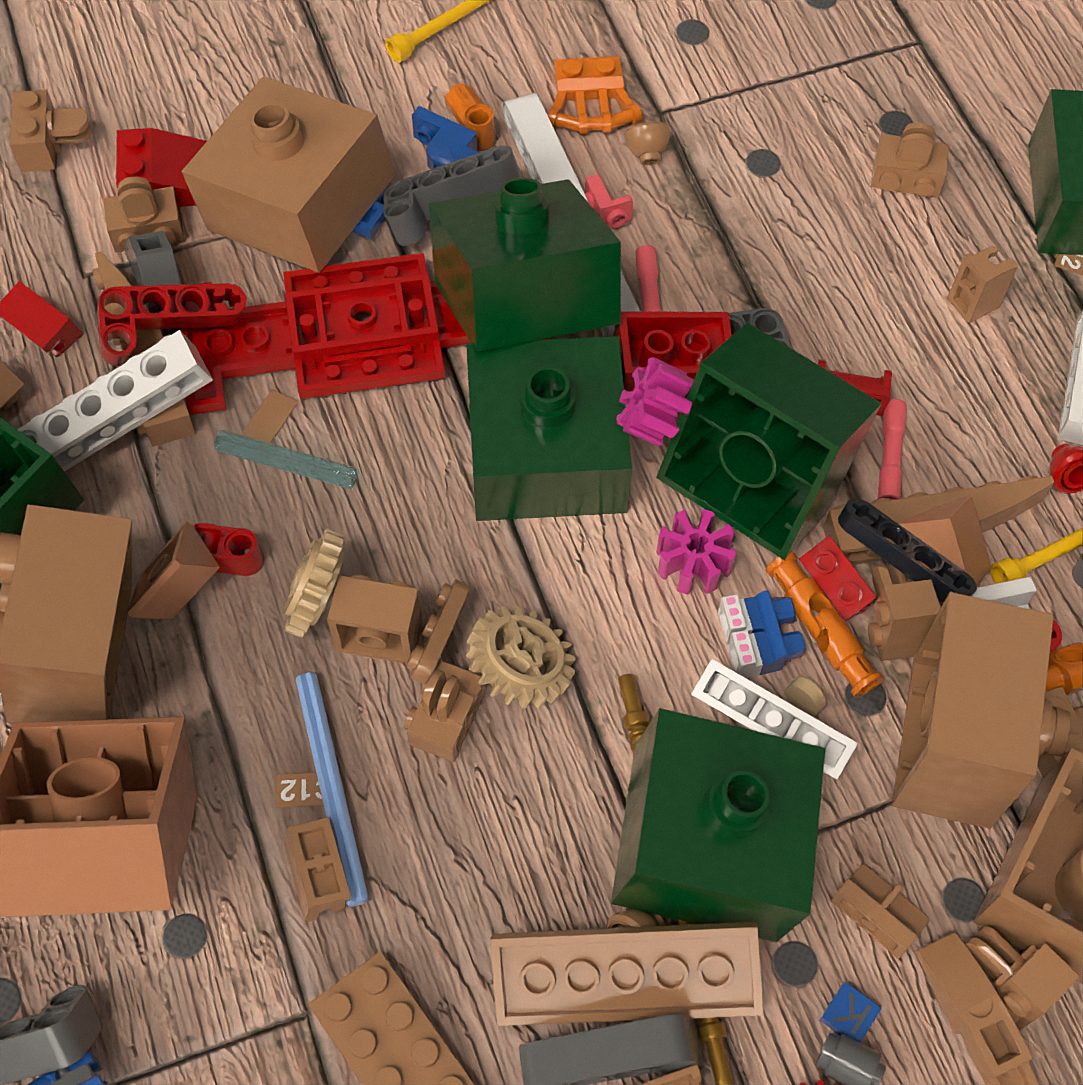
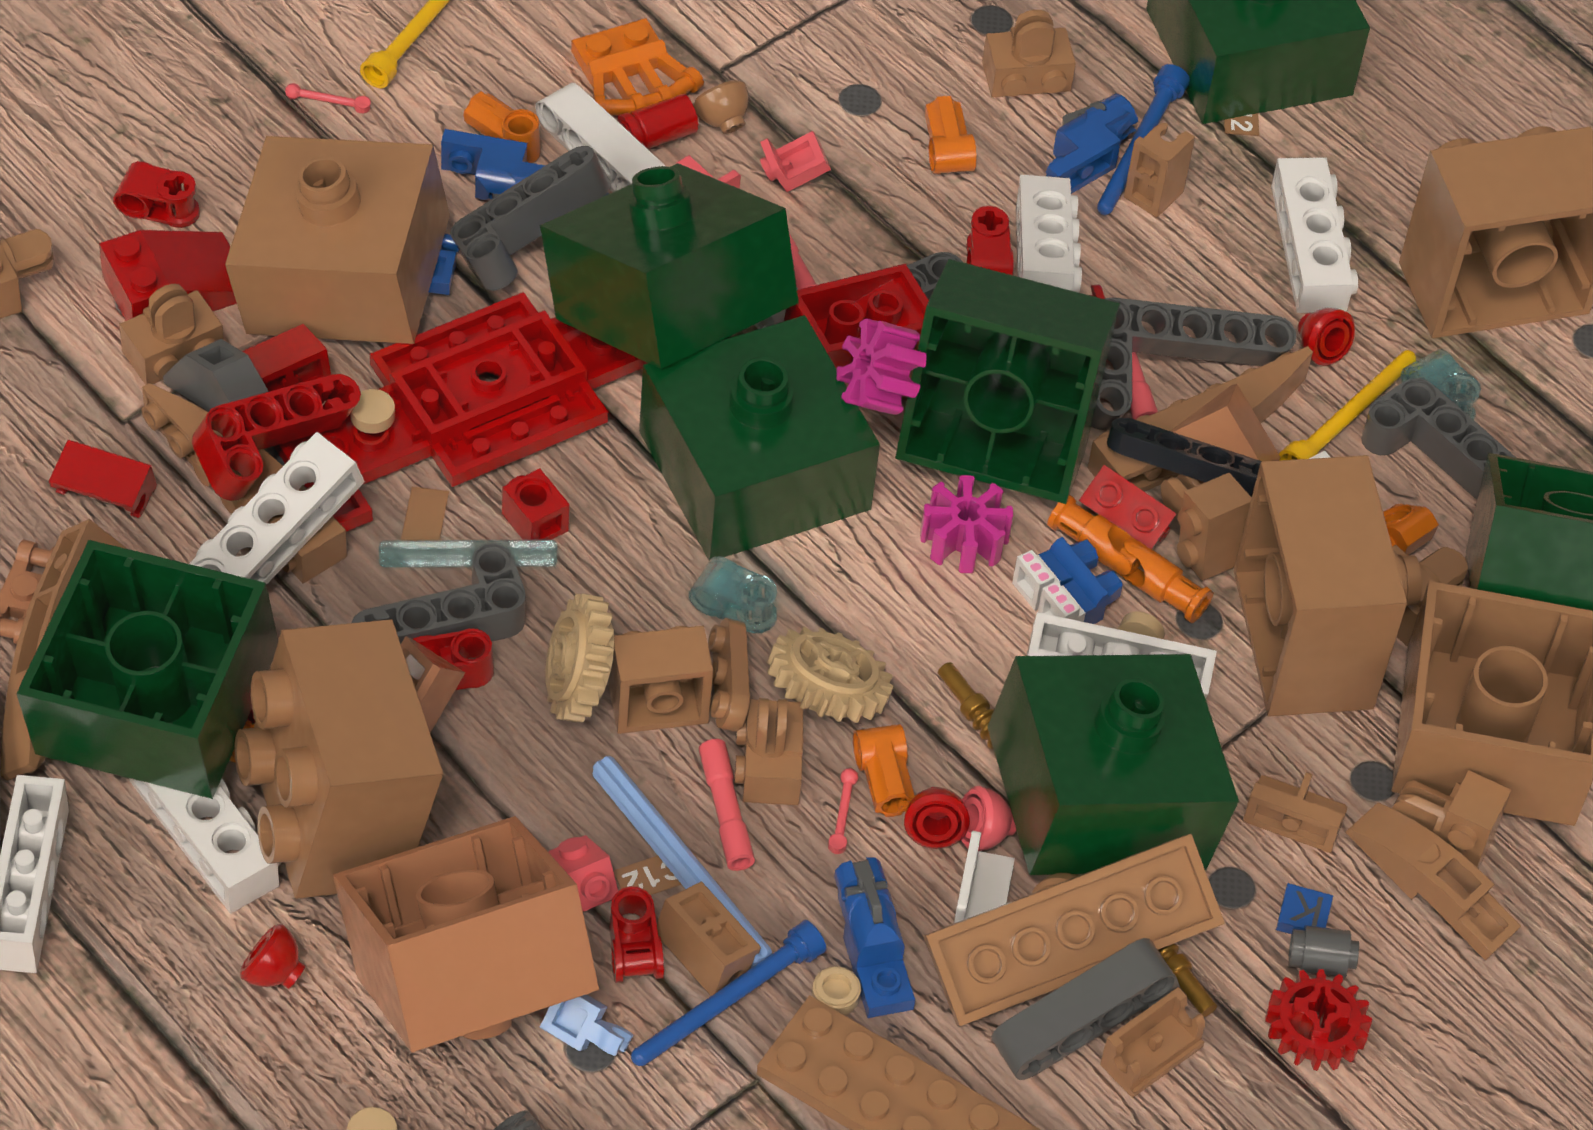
camera: 25 degrees left, 10 degrees down
none -> red piece [113,161,200,228]
none -> red hinge [242,324,331,391]
none -> coral hinge [285,83,371,114]
none -> tan tile [350,389,395,433]
none -> dark grey beam [352,543,526,644]
none -> red brick [502,468,570,550]
none -> light blue plate [540,994,633,1056]
none -> coral bracket [548,835,618,912]
none -> red piece [609,886,664,983]
none -> red piece [617,94,699,149]
none -> blue piece [631,920,827,1066]
none -> clear light blue piece [688,556,777,634]
none -> coral piece [699,739,755,871]
none -> coral bracket [760,131,831,192]
none -> tan tile [812,967,861,1015]
none -> coral hinge [828,768,858,854]
none -> blue plate [834,857,915,1019]
none -> orange piece [853,724,915,817]
none -> red brick [904,787,970,849]
none -> orange piece [925,96,976,174]
none -> white panel [954,831,1015,923]
none -> coral brick [961,786,1017,851]
none -> red piece [966,206,1014,275]
none -> white brick [1016,174,1082,293]
none -> blue plate [1046,93,1138,194]
none -> dark grey beam [1091,297,1297,430]
none -> blue piece [1097,64,1190,215]

